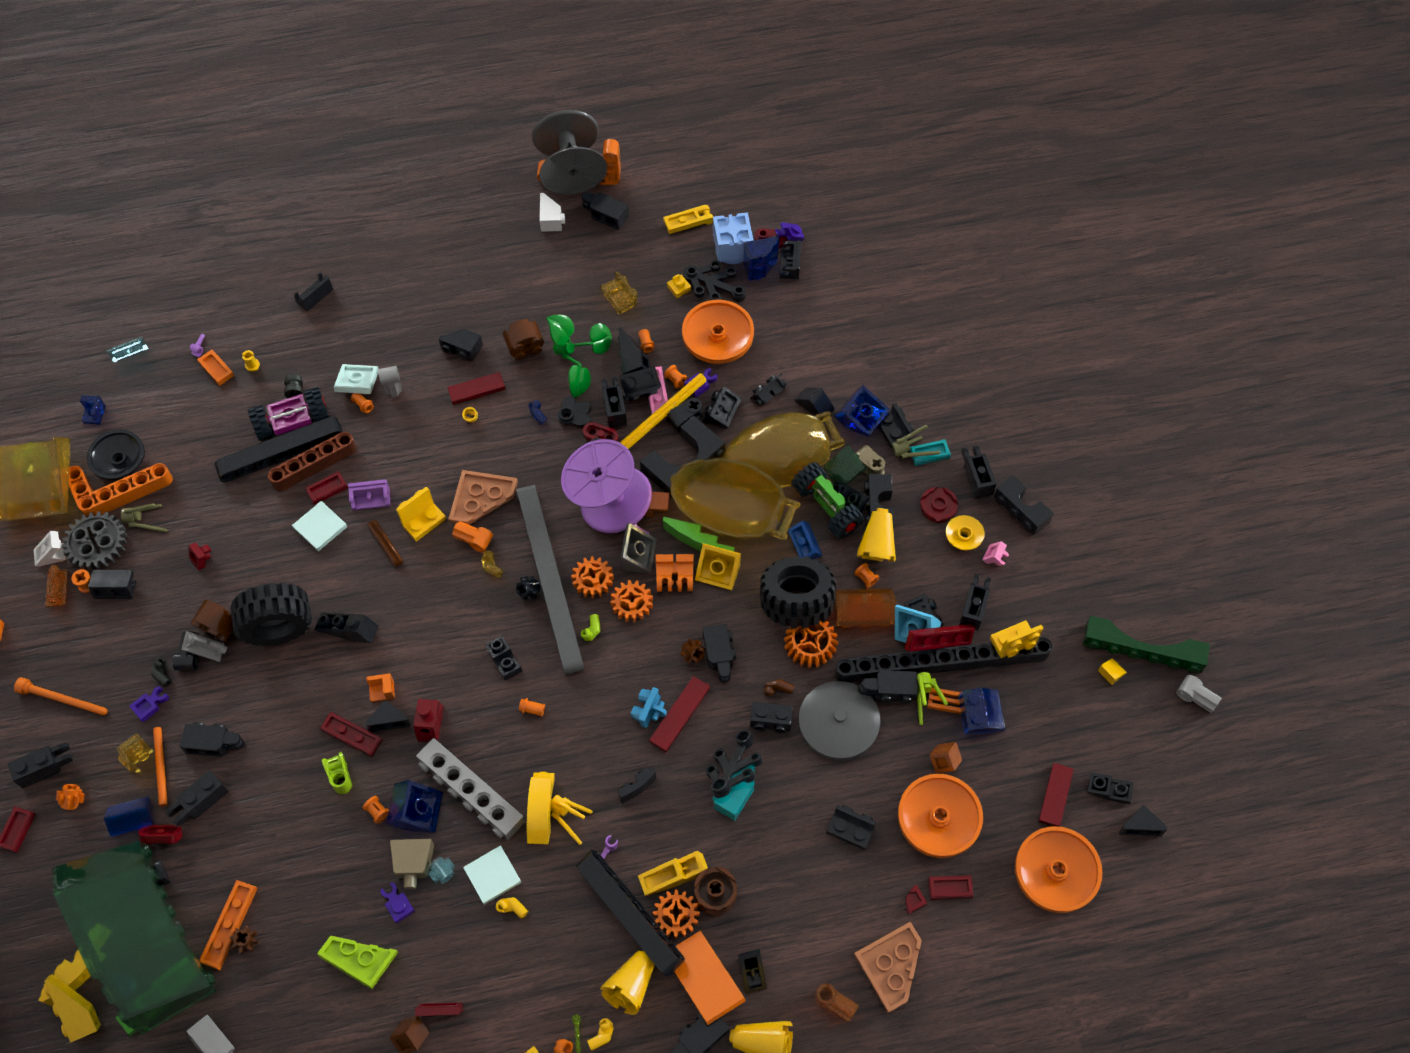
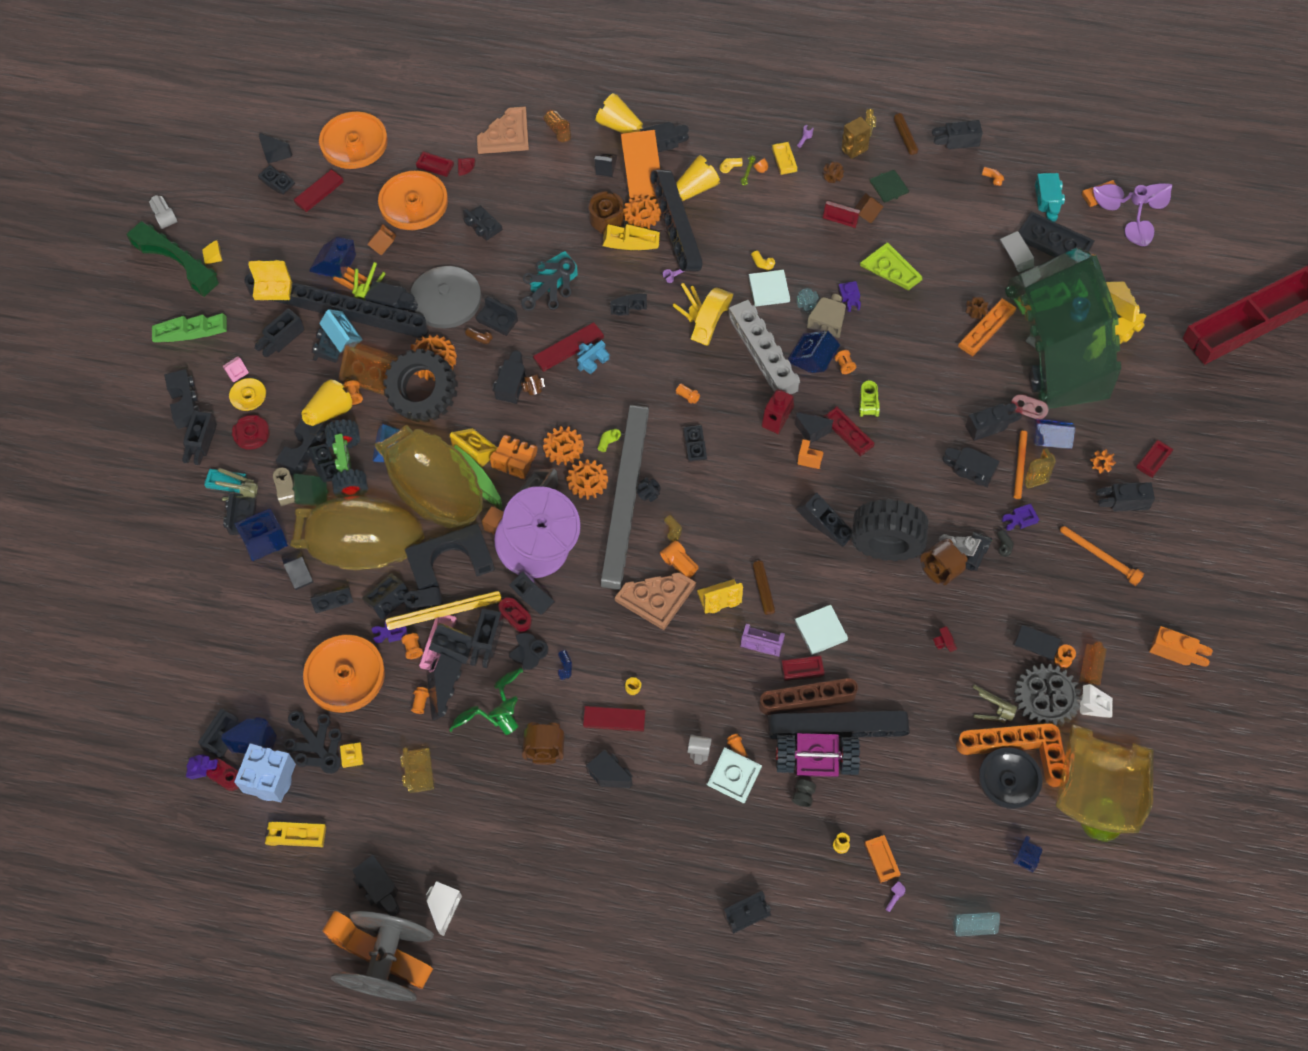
camera: 155 degrees left, 0 degrees up
dark red tile [904,624,975,652] -> none
none -> bright green slope [152,313,227,342]

